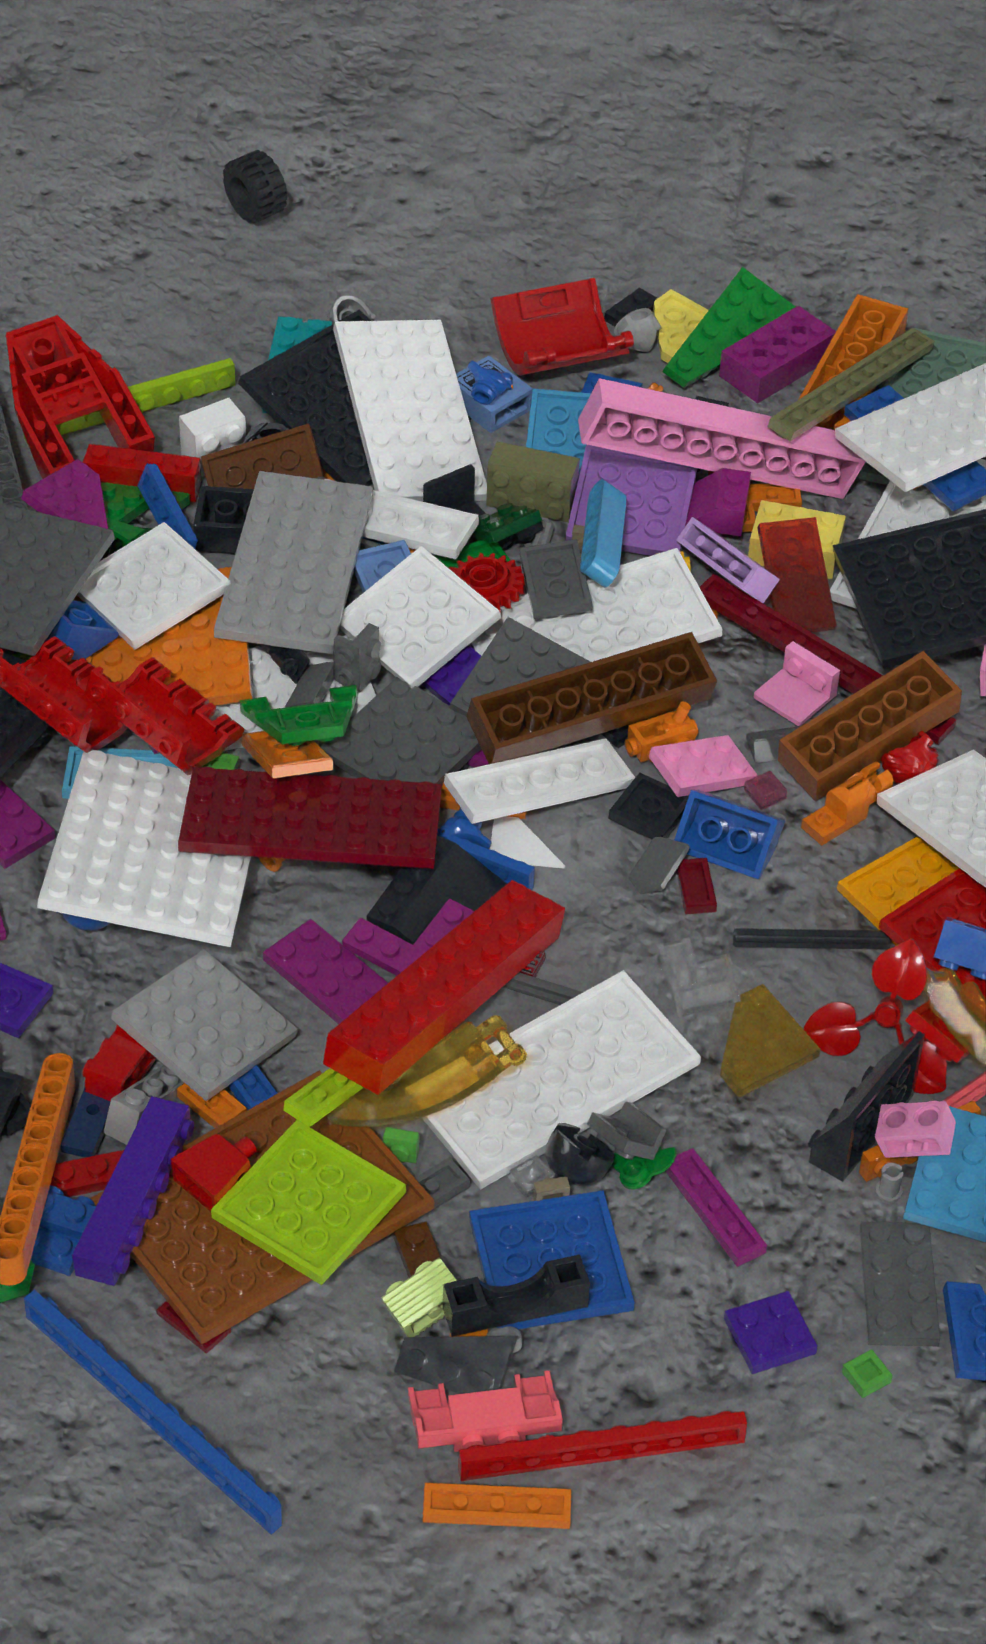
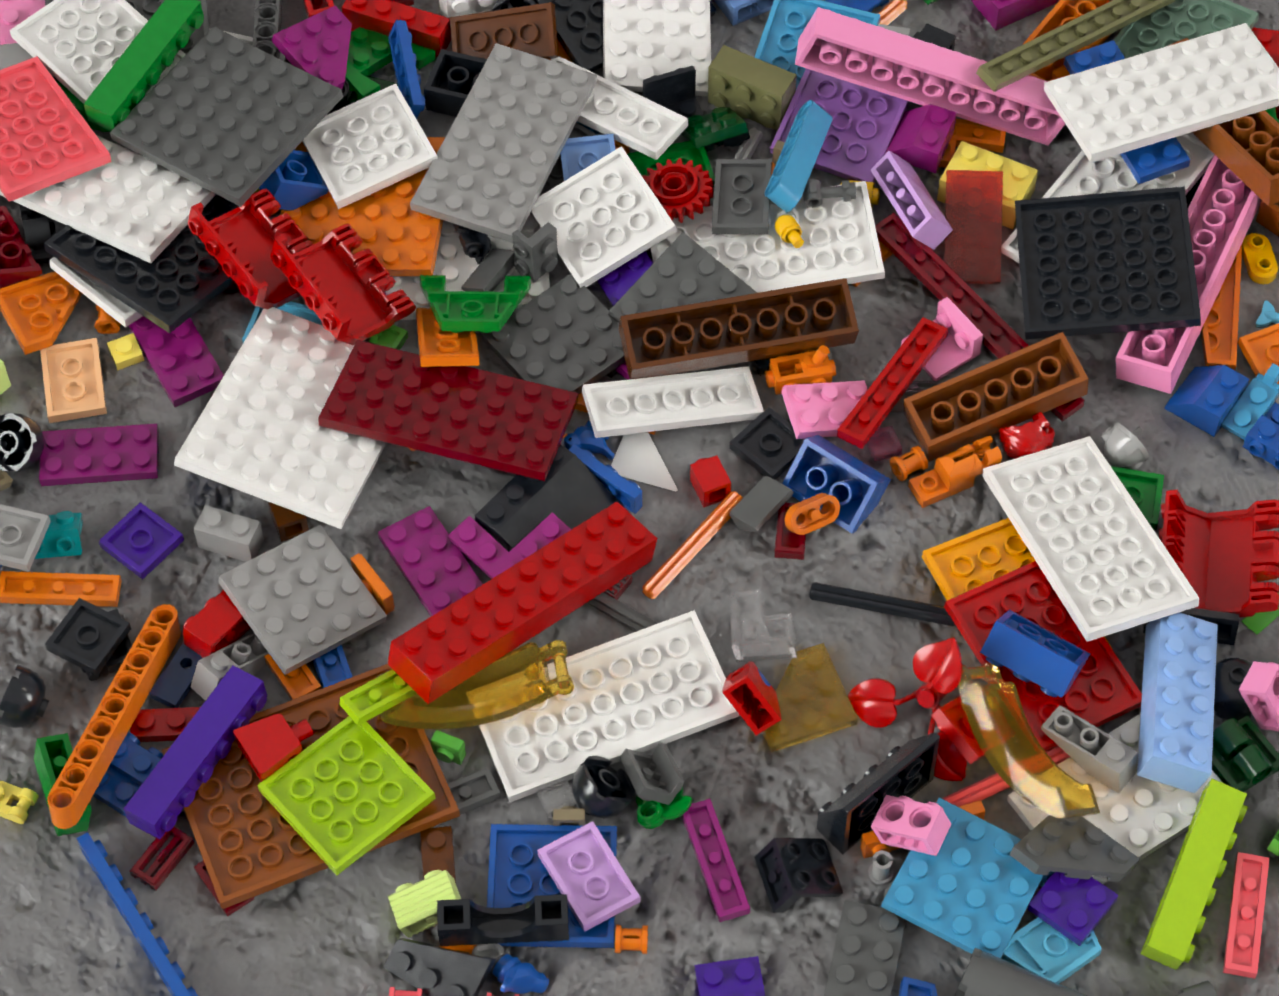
camera: 15 degrees right, 10 degrees up
none -> dark red tile [129,827,194,891]
none -> light grey brick [194,505,264,562]
none -> reddish brown brick [268,502,309,542]
none -> orange plate [350,553,395,615]
none -> blue animal [493,954,549,994]
none -> lavender plate [537,821,640,932]
none -> orange bush [615,925,648,954]
none -> orange axle [642,491,743,600]
none -> red brick [690,455,731,508]
none -> red torso [722,661,782,736]
none -> black bracket [754,838,843,913]
none -> yellow cylinder [775,215,804,248]
none -> orange plate [785,493,840,535]
none -> dark grey bar [803,179,856,208]
none -> red plate [837,317,948,449]
none -> orange bush [889,446,928,481]

